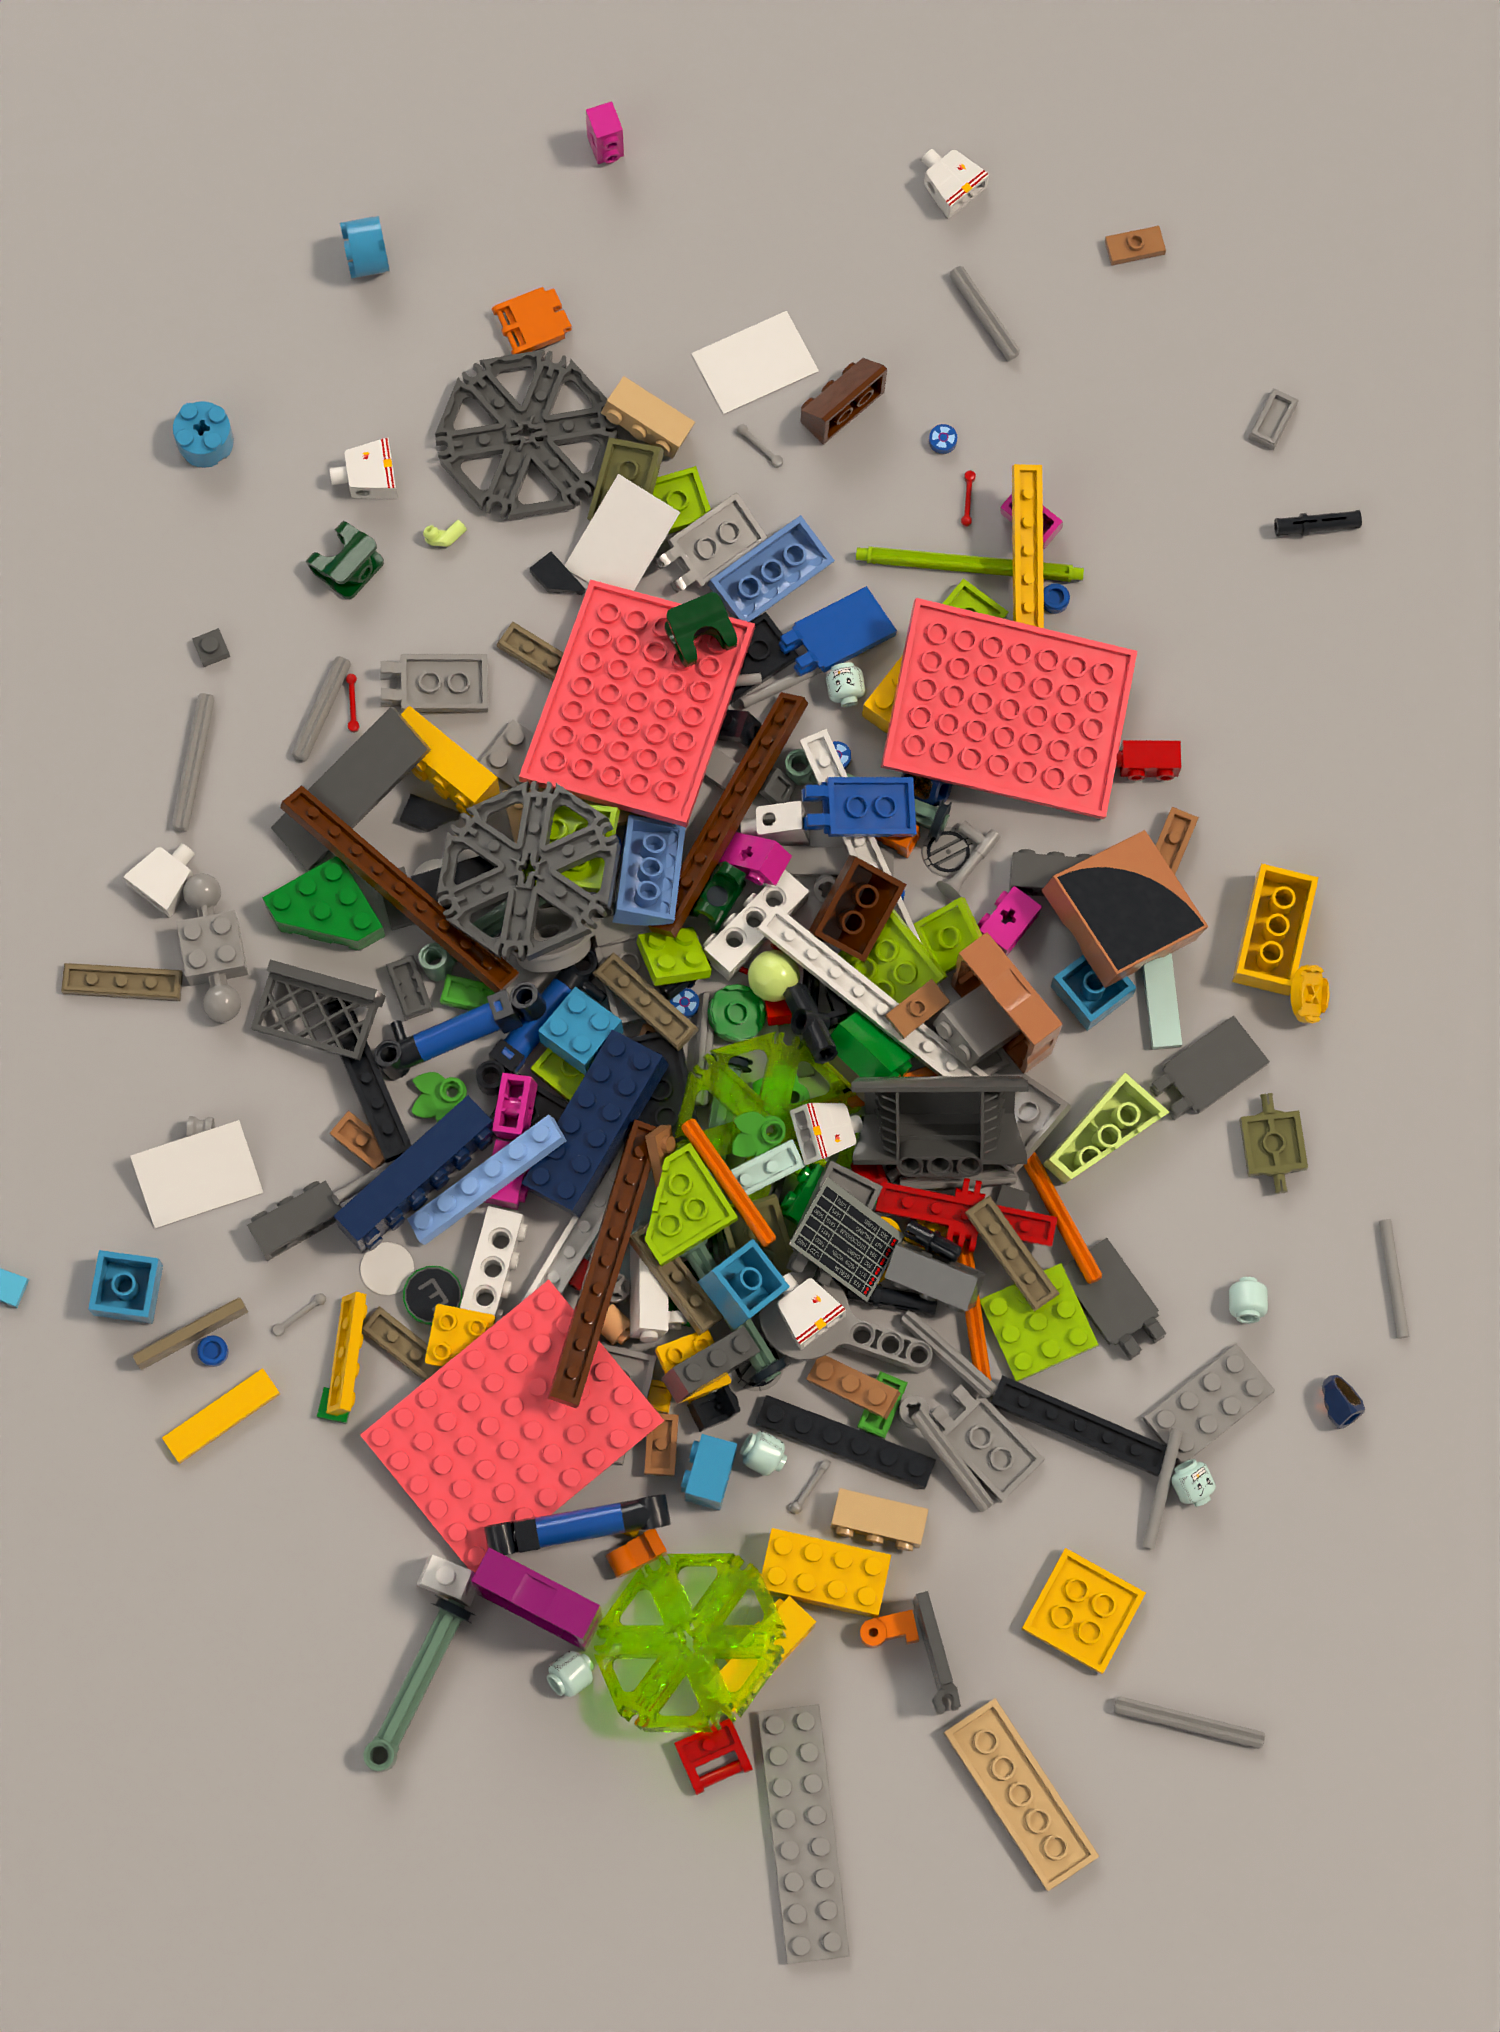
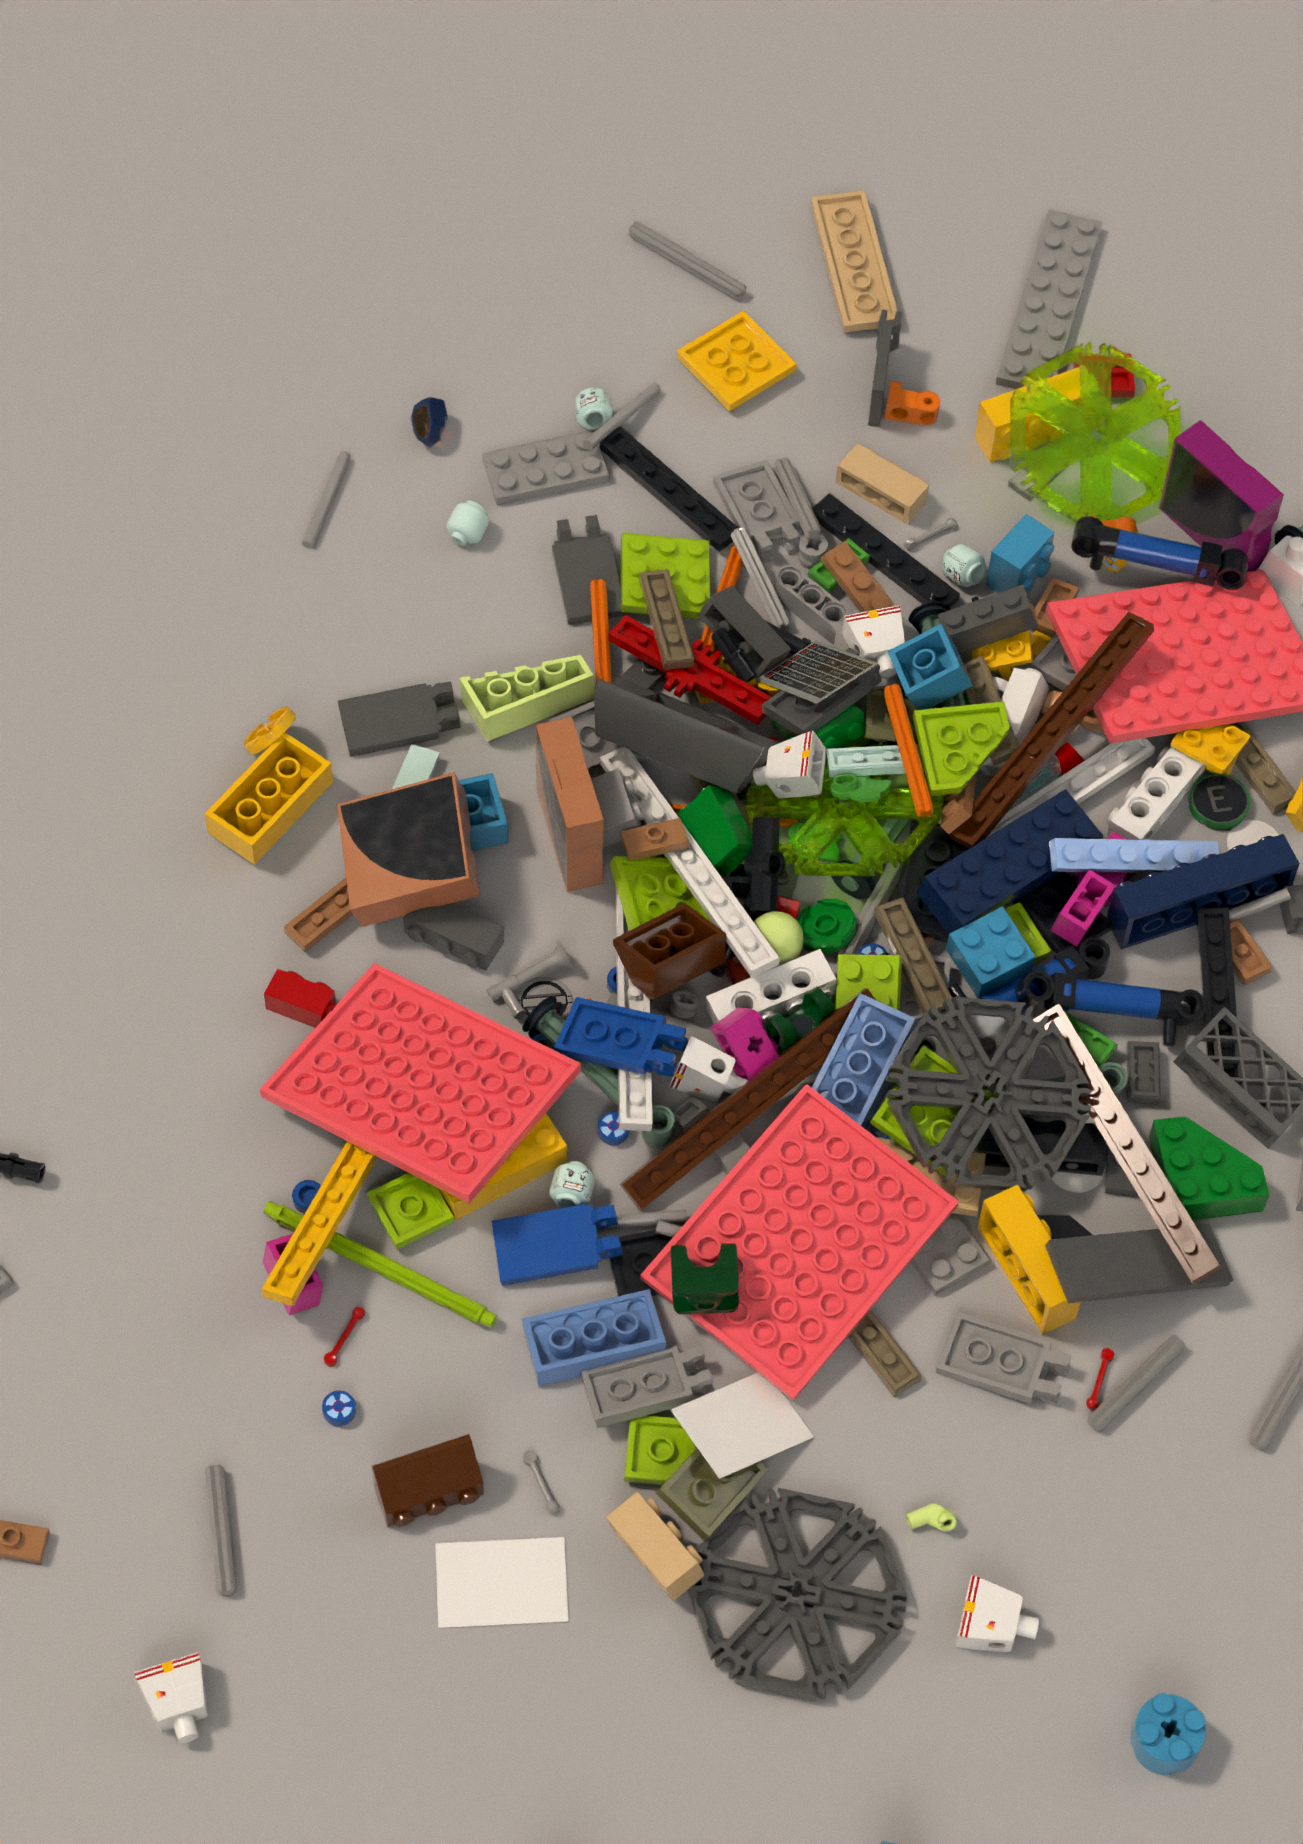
camera: 155 degrees left, 15 degrees down
dark grey plate [192,628,230,667] -> none
dark green piece [306,521,384,599] -> none
bright green plate [412,1072,467,1122] -> none
orange plate [492,287,572,355] -> none
black tile [529,551,585,595] -> none
black bracket [717,709,762,748] -> none
yellow brick [758,1528,891,1618] -> none
lime plate [913,897,982,974] -> none
dark pink brick [978,886,1042,955] -> none
olive plate [1239,1093,1308,1194] -> none

